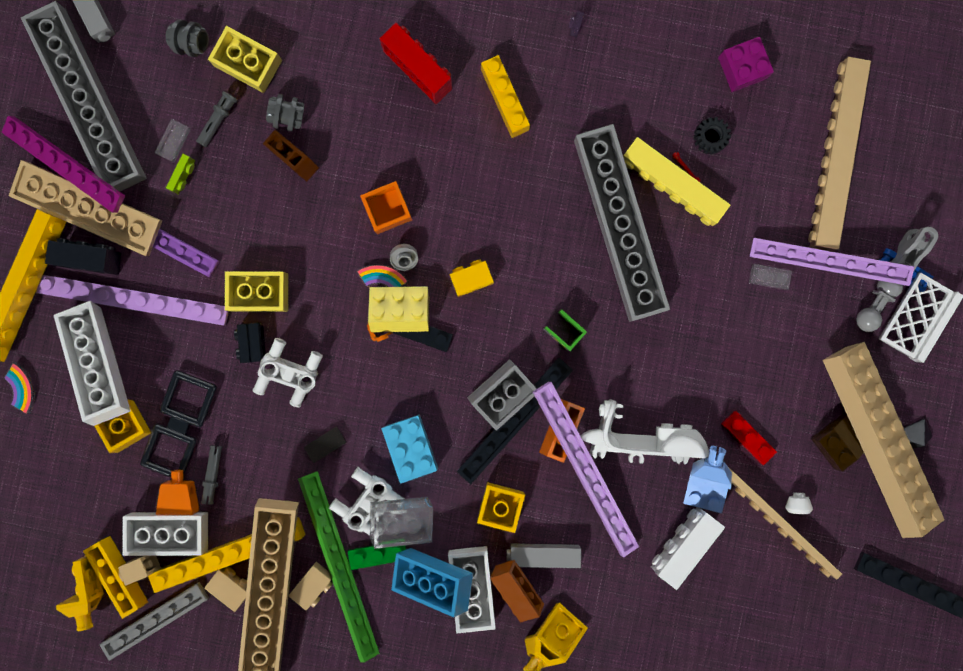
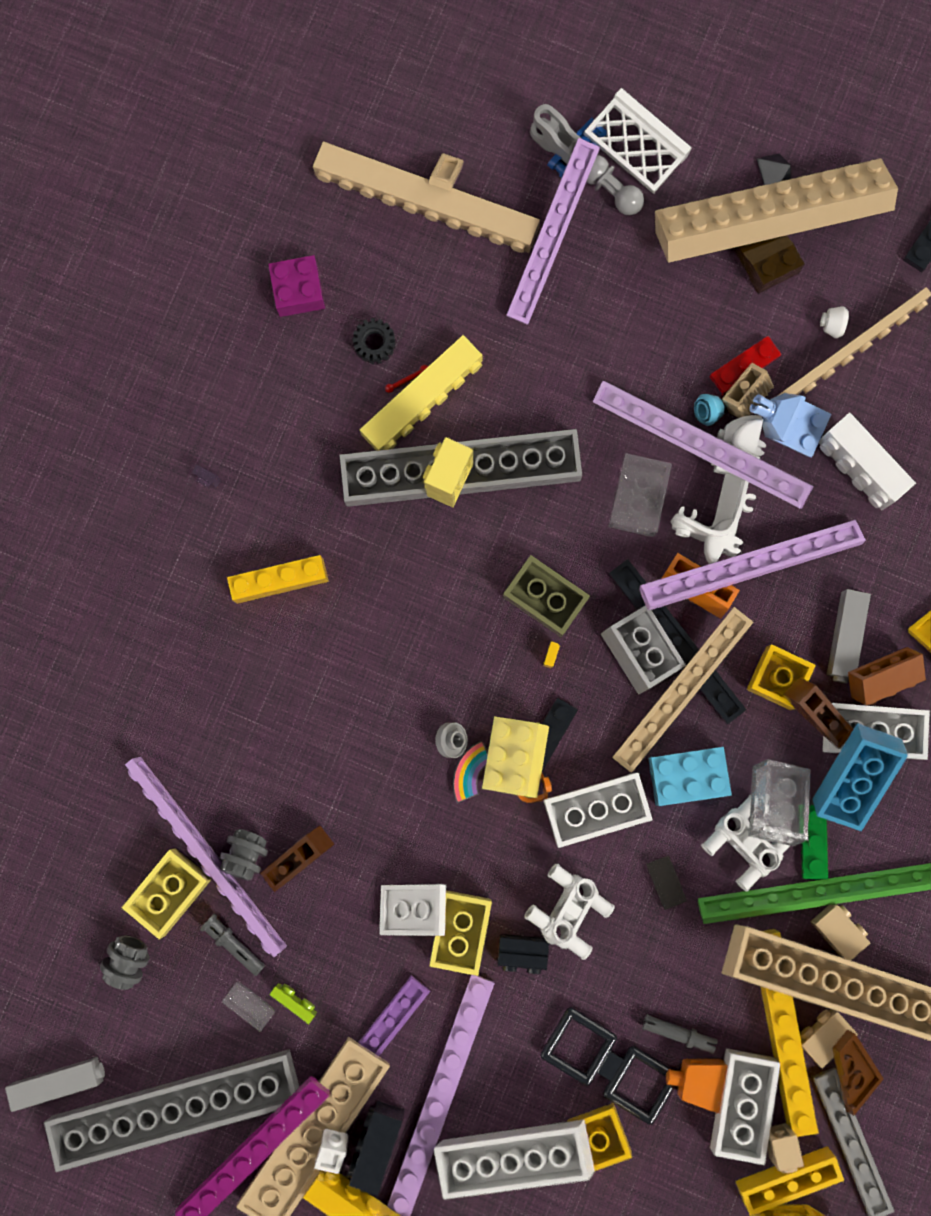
camera: 75 degrees left, 5 degrees down
orange piece [360,181,412,234] -> none
red brick [379,23,452,104] -> none
yellow brick [449,259,494,297] -> none
bright green piece [543,309,587,351] -> none
clear plate [749,264,792,290] -> none
none -> lavender plate [125,757,287,957]
none -> white bracket [314,1129,348,1174]
none -> white plate [380,885,446,936]
none -> light yellow brick [423,437,473,508]
none -> tan tile [429,154,463,191]
none -> olive brick [503,555,590,638]
none -> yellow tile [543,641,560,668]
none -> white brick [543,773,653,848]
none -> lavender plate [593,381,813,508]
none -> clear brick [608,453,672,537]
none -> tan plate [612,607,753,773]
none -> medium azure cone [694,394,725,426]
none -> tan brick [722,363,774,418]
none -> reddish brown slope [783,677,853,749]
none -> reddish brown wing [832,1029,884,1116]

